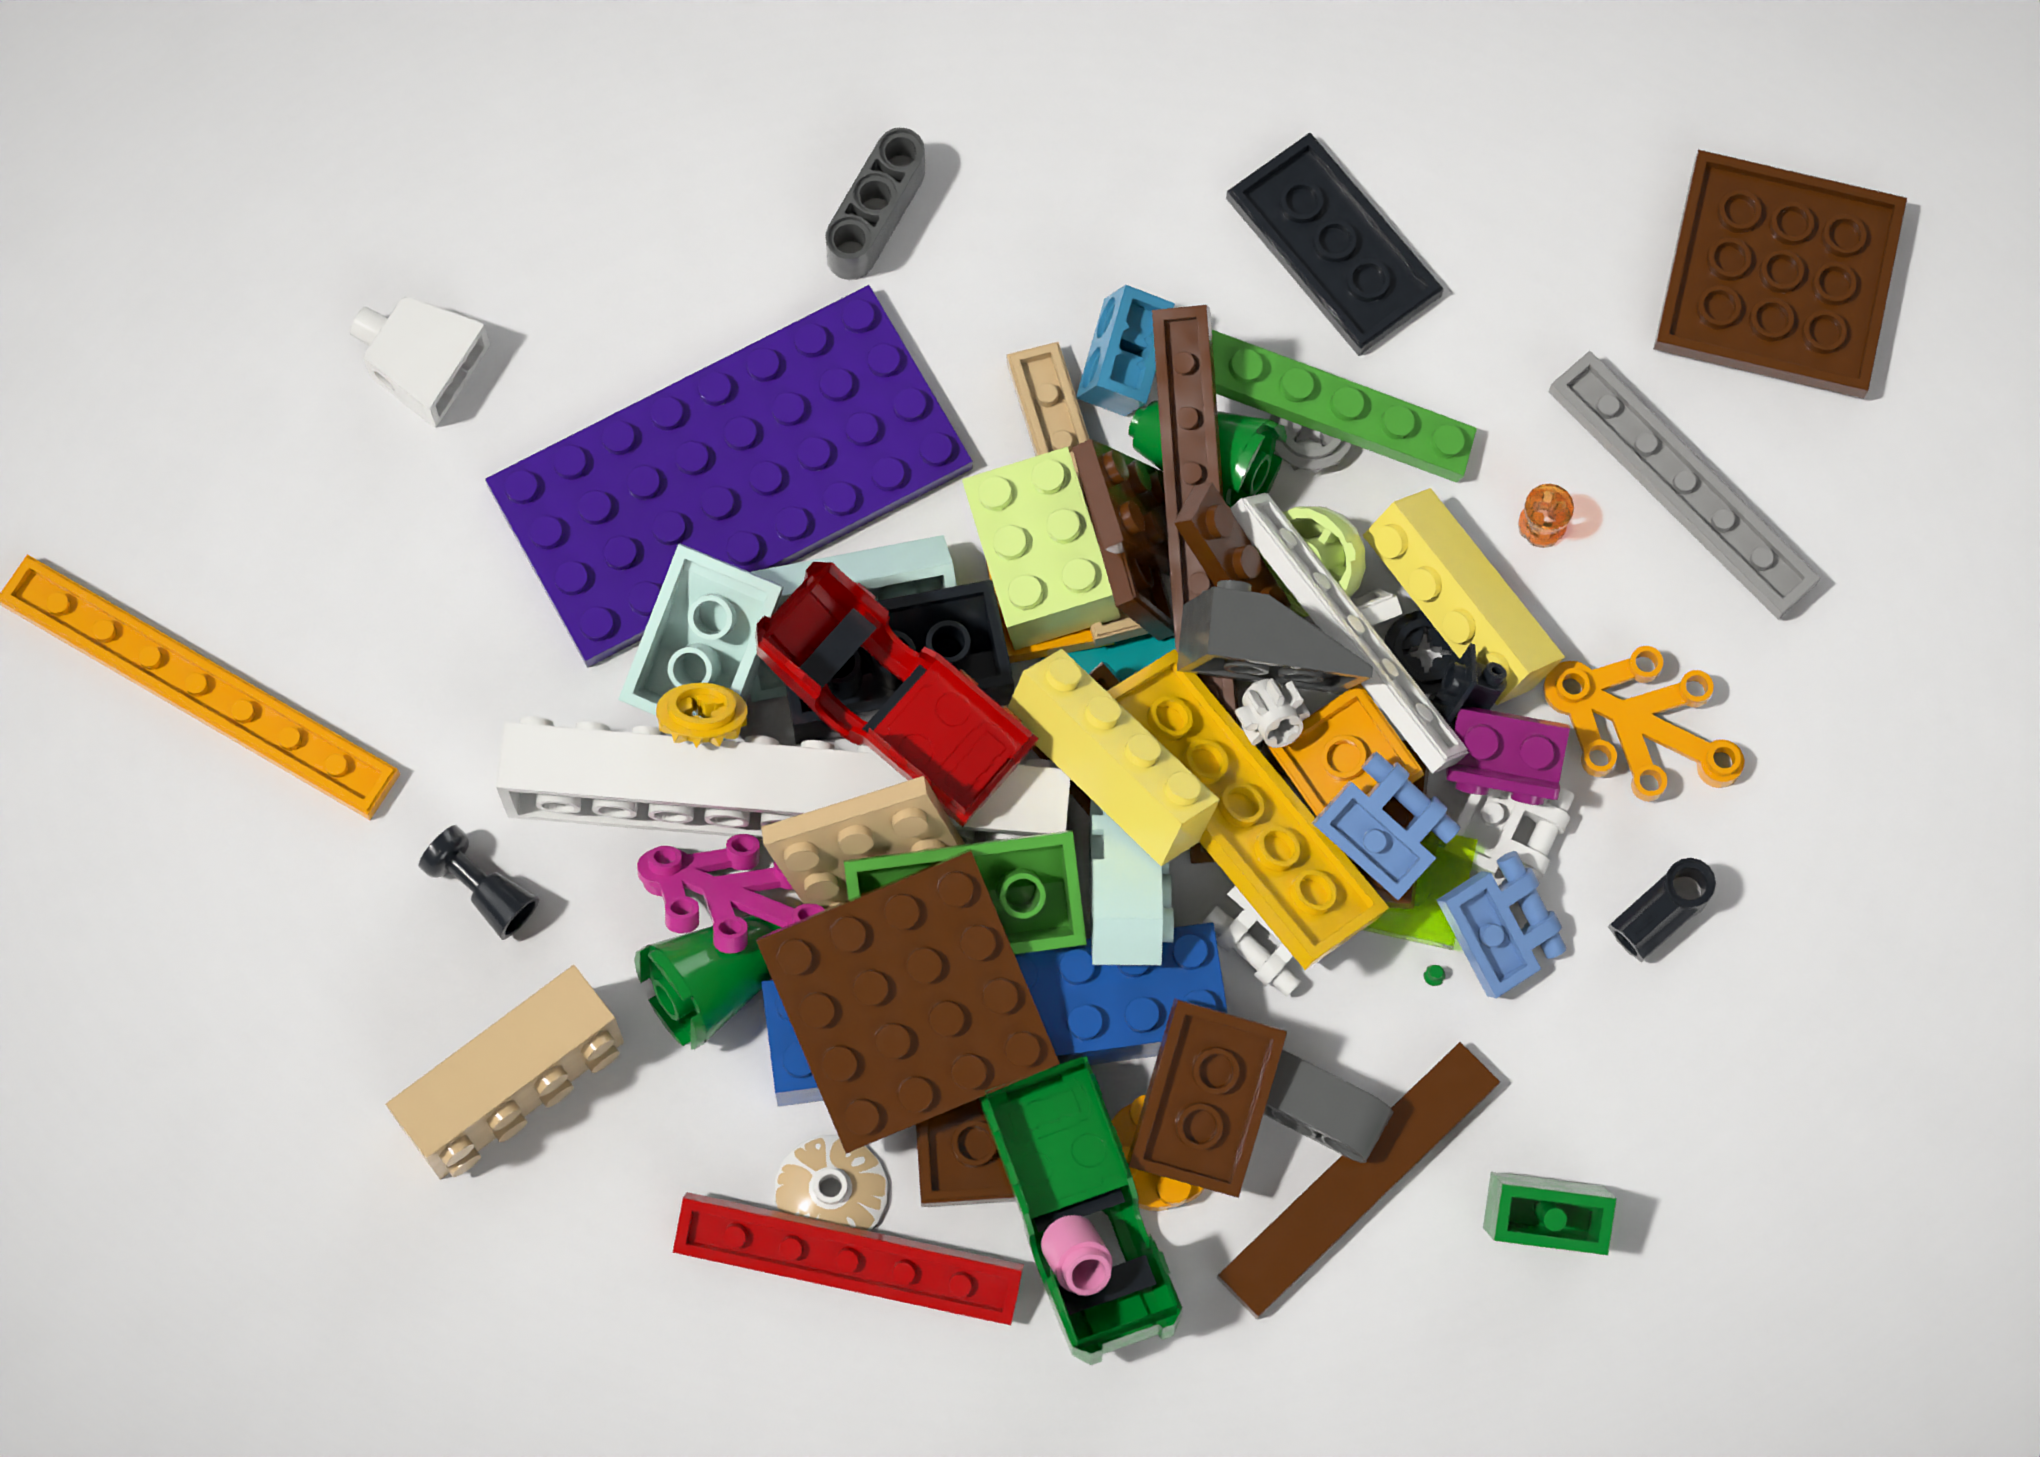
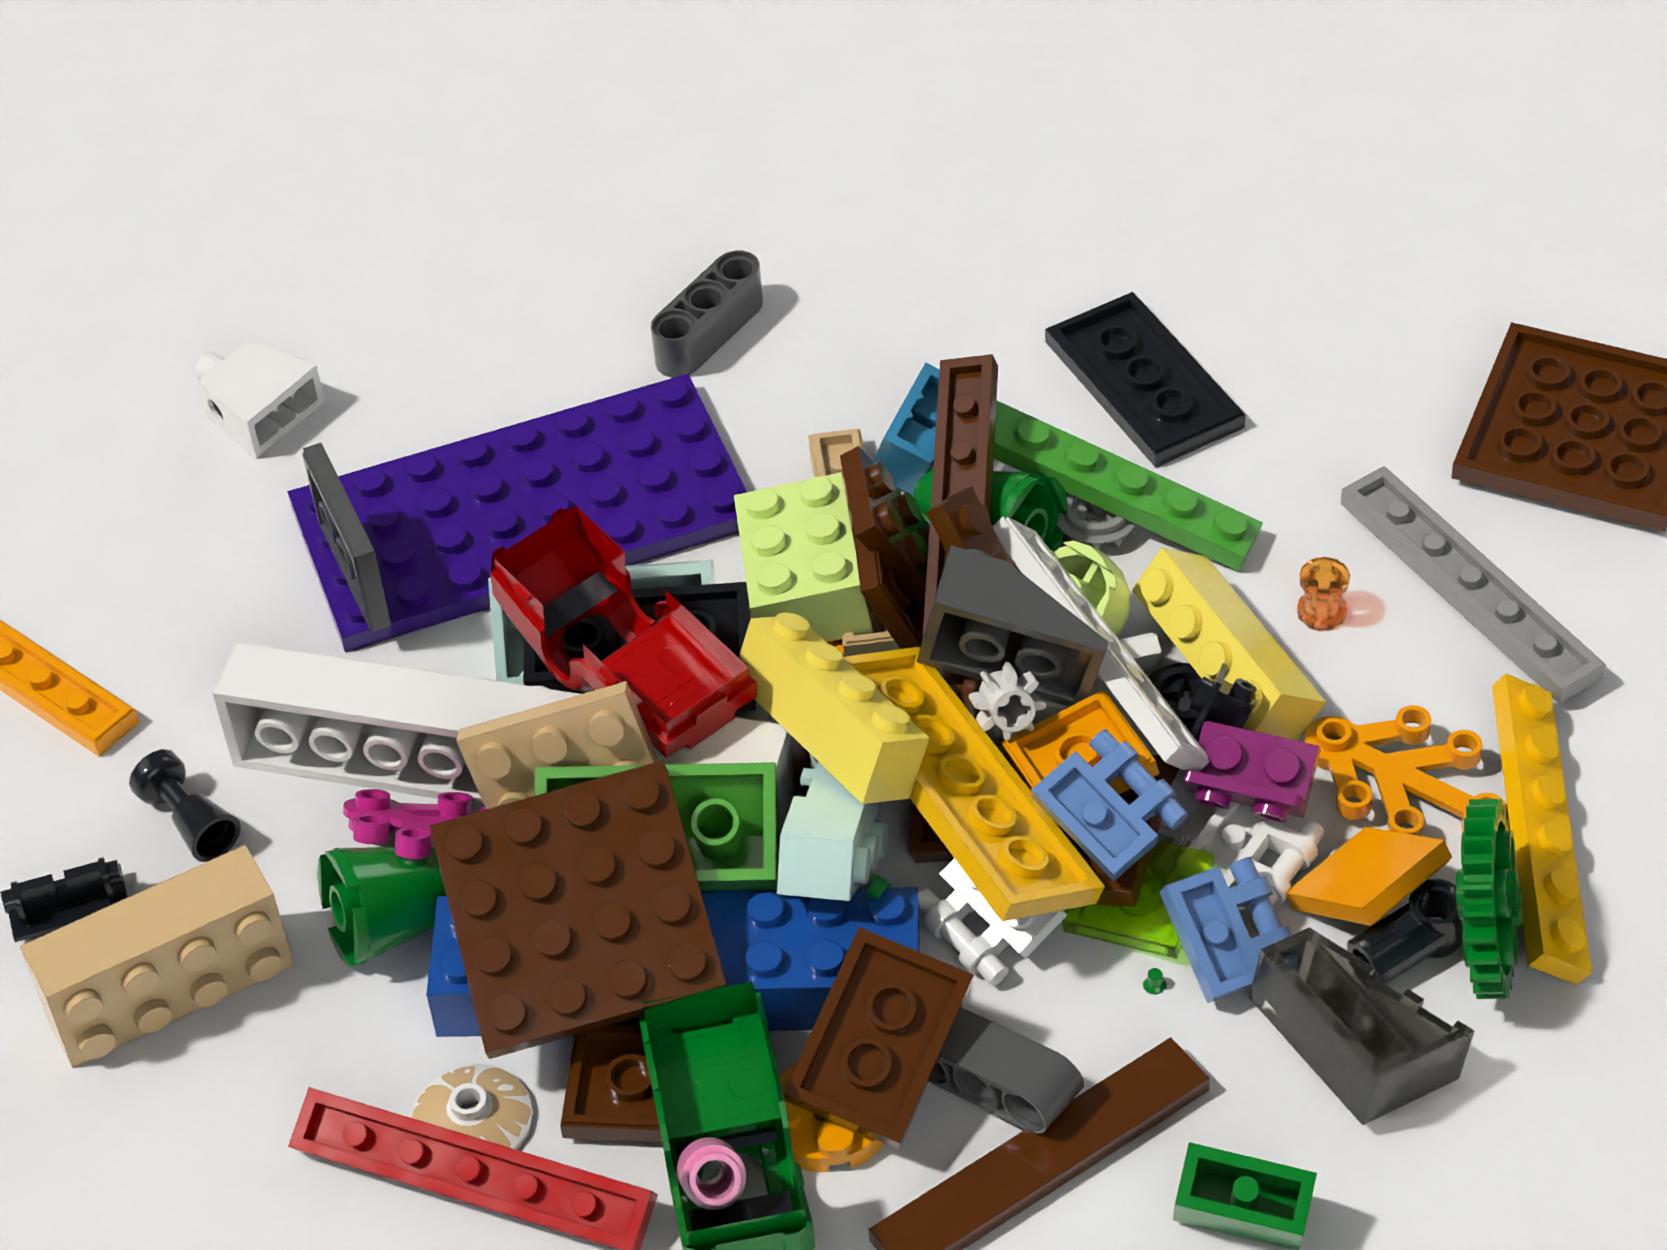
camera: 15 degrees right, 25 degrees down
light aqua slope [618,544,784,740] -> none
yellow gear [656,683,747,748] -> none
none -> black hinge [0,857,128,942]
none -> dark grey tile [302,442,391,632]
none -> green piece [866,874,892,900]
none -> clear smoke wedge [1248,927,1475,1126]
none -> light orange tile [1287,827,1452,926]
none -> green gear [1456,799,1523,999]
none -> yellow plate [1492,673,1592,985]

